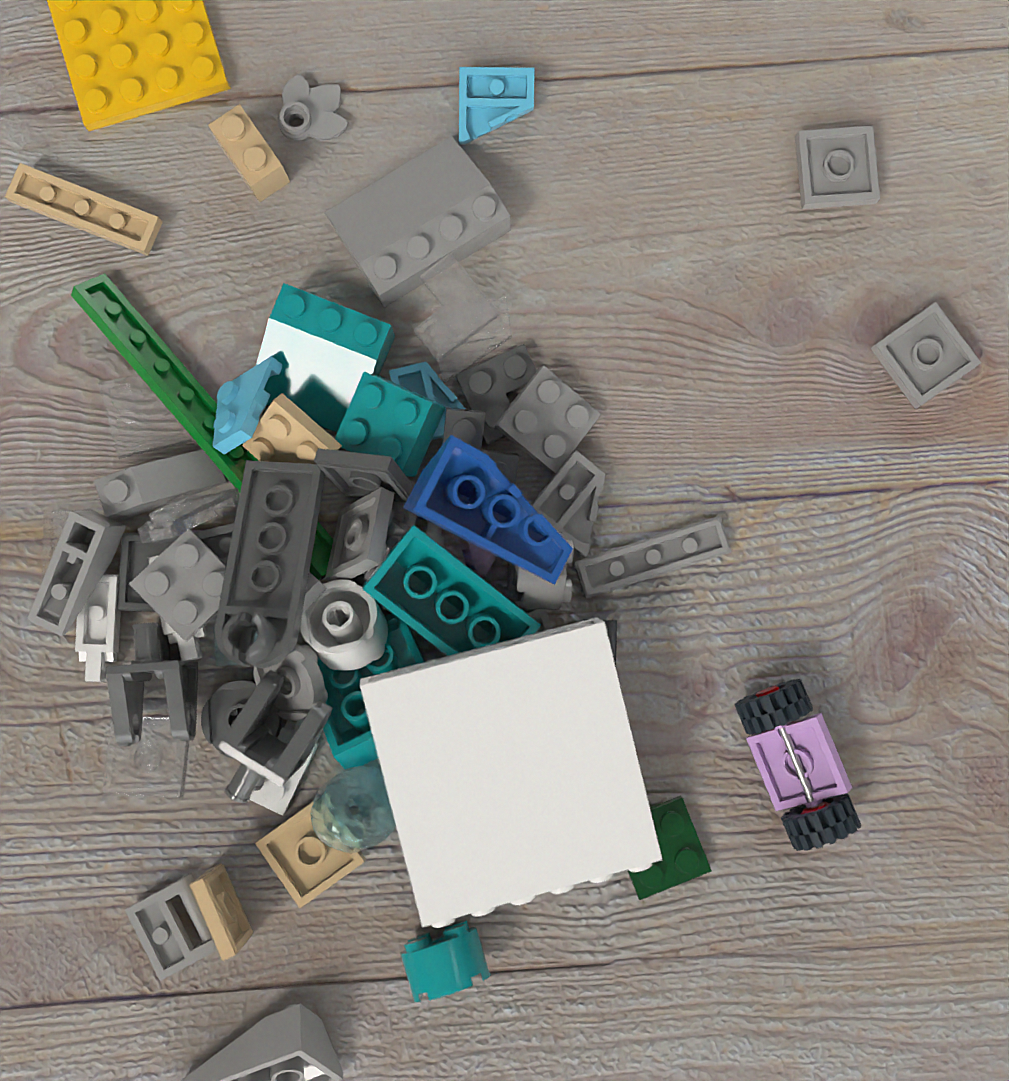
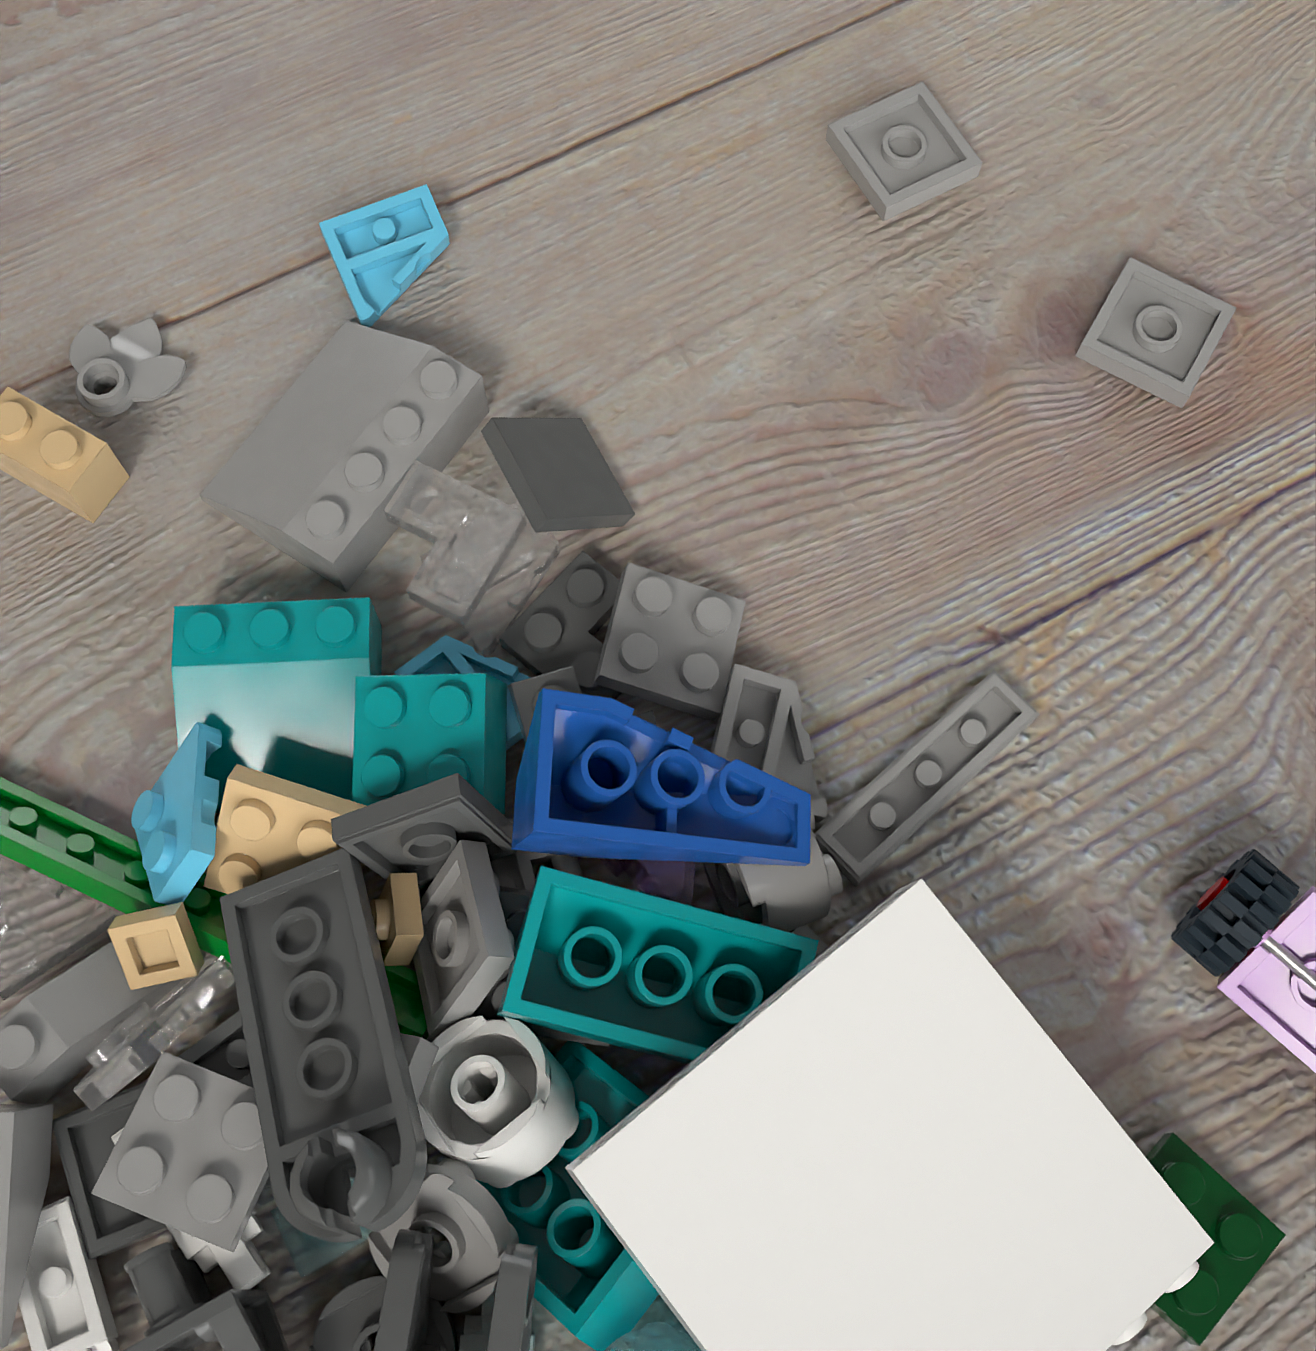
camera: 25 degrees left, 15 degrees down
none -> tan plate [107,902,205,990]
none -> tan plate [370,873,424,966]
none -> dark grey tile [481,417,635,533]

